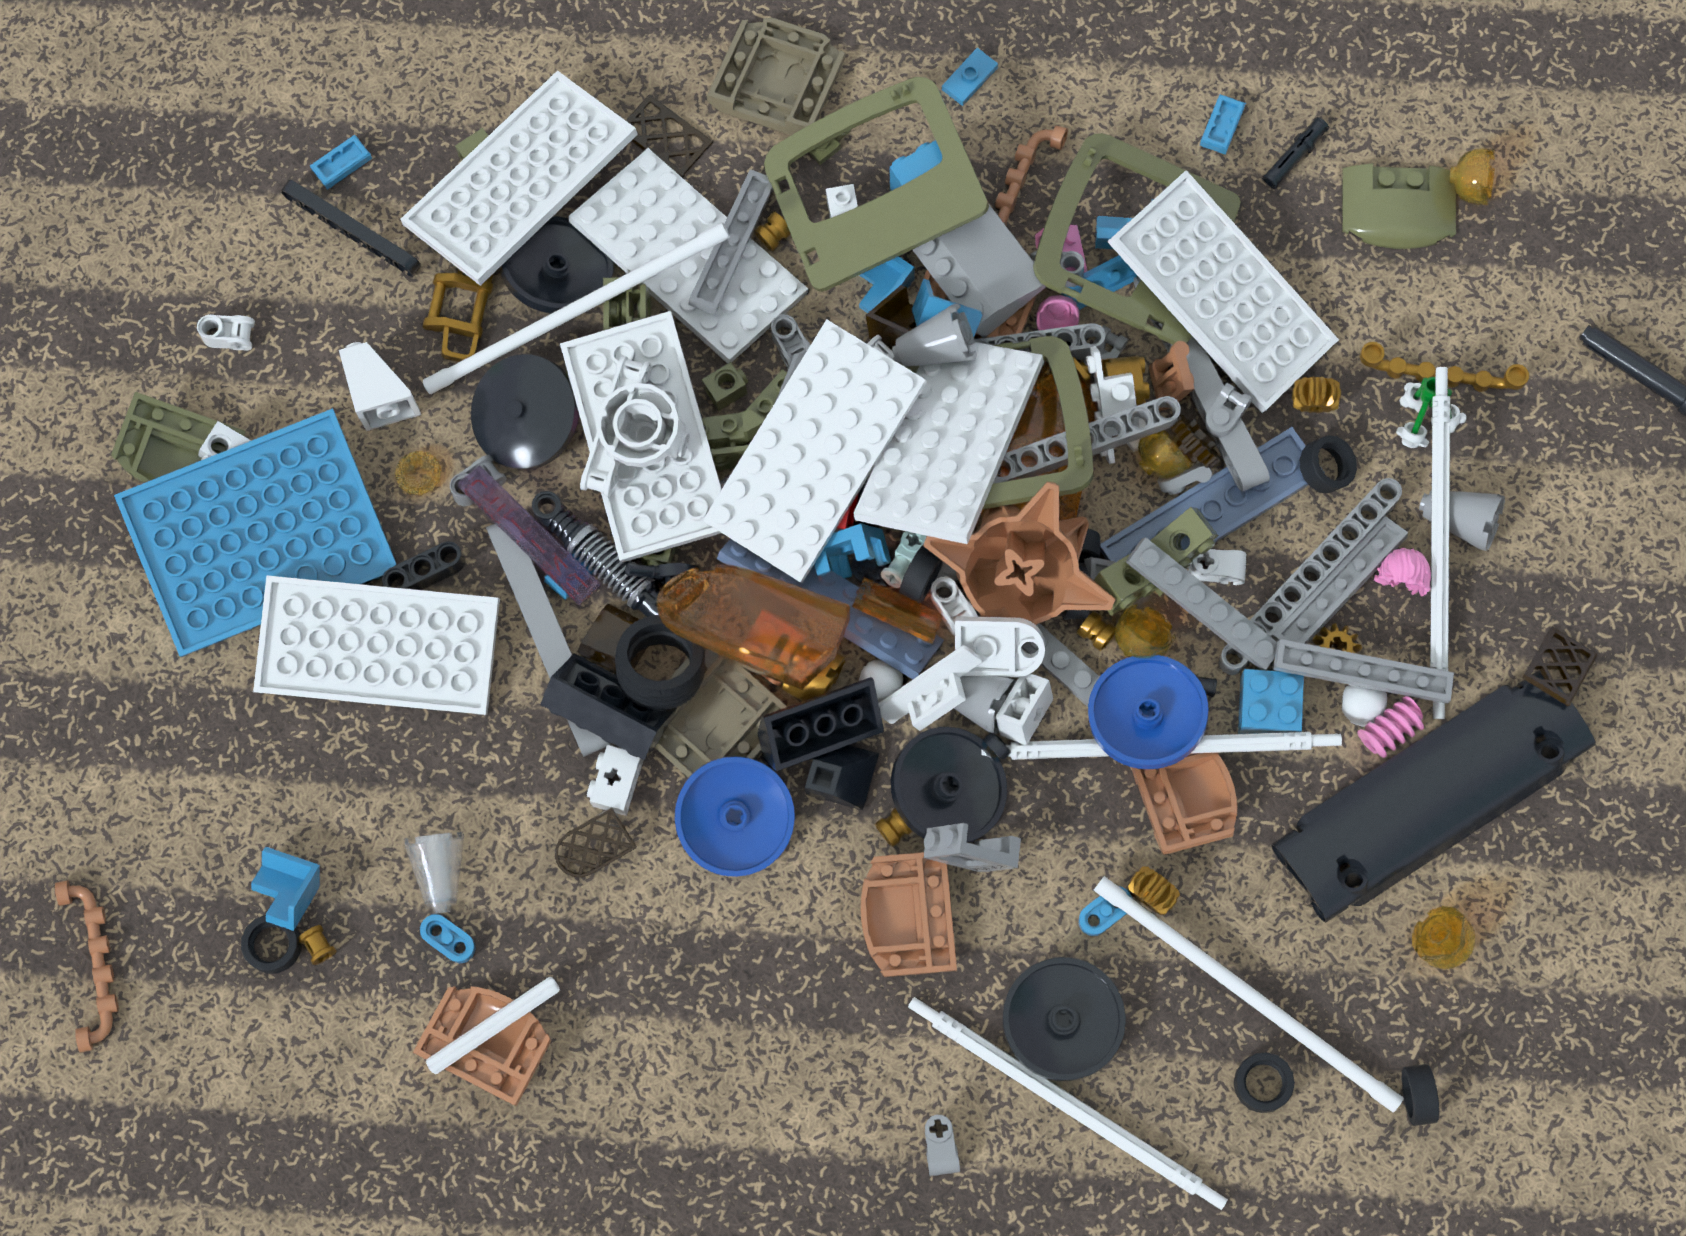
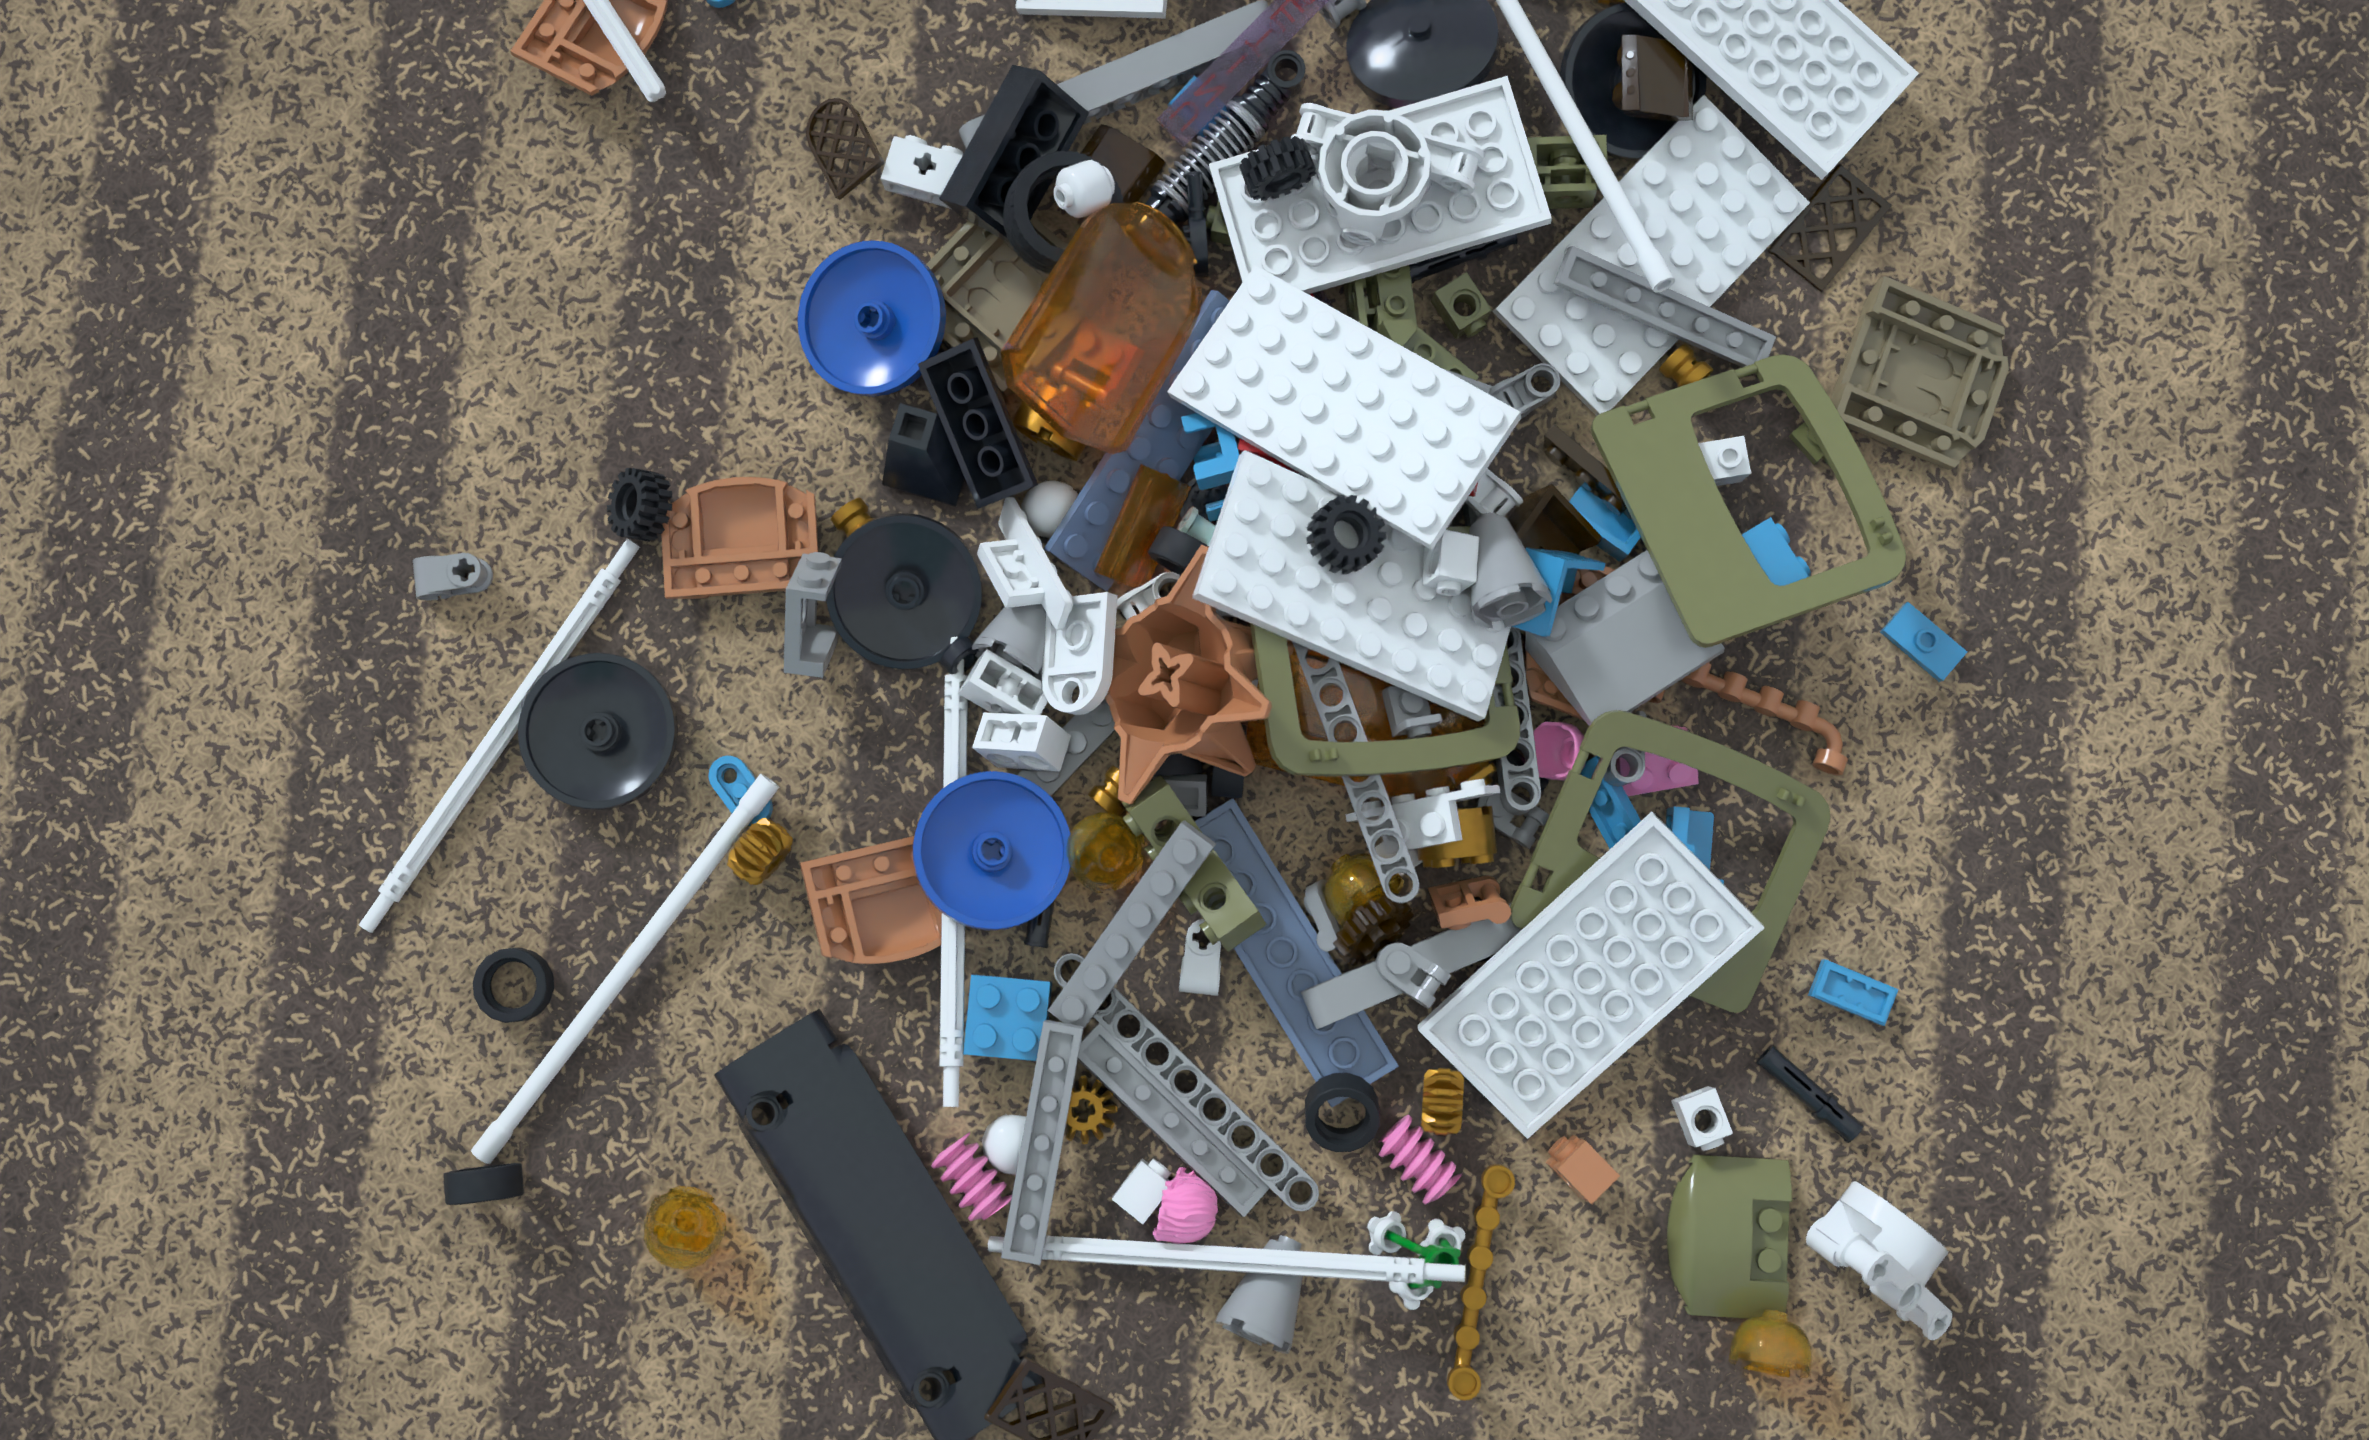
camera: 85 degrees right, 10 degrees up
none -> black tyre [607,468,673,542]
none -> white brick [972,712,1071,772]
none -> white head [1054,160,1115,218]
none -> white brick [1112,1158,1171,1224]
none -> black tyre [1239,136,1316,201]
none -> black tyre [1306,495,1386,574]
none -> bright pink piece [1378,1114,1462,1205]
none -> light grey bracket [1381,686,1443,739]
none -> white brick [1422,530,1479,596]
none -> dark brown plate [1544,424,1632,520]
none -> nougat brick [1545,1135,1620,1205]
none -> dark brown slope [1612,35,1693,121]
none -> white brick [1671,1086,1733,1151]
none -> white piece [1806,1181,1952,1340]

